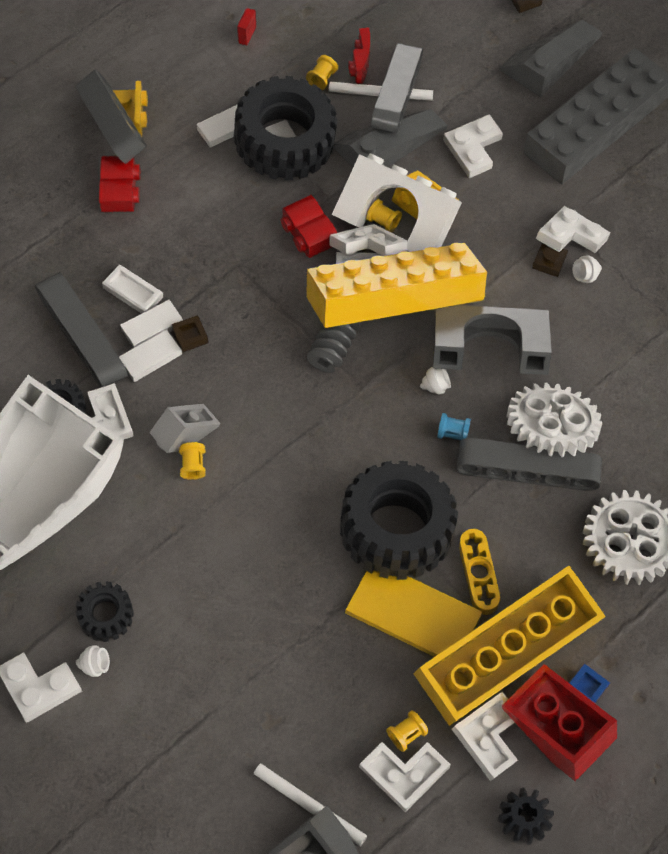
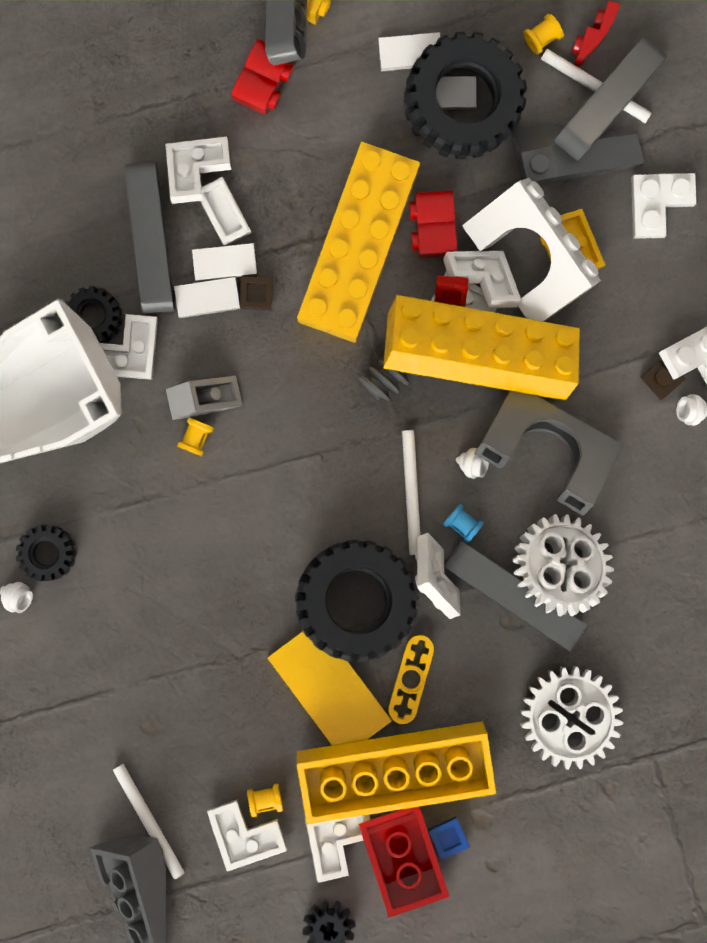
camera: 25 degrees right, 25 degrees up
yellow bush [366,199,402,232] -> none
none -> white plate [166,136,231,204]
none -> yellow brick [297,141,420,343]
none -> white bar [402,430,421,555]
none -> white plate [415,533,461,619]
none -> red tile [434,275,469,307]

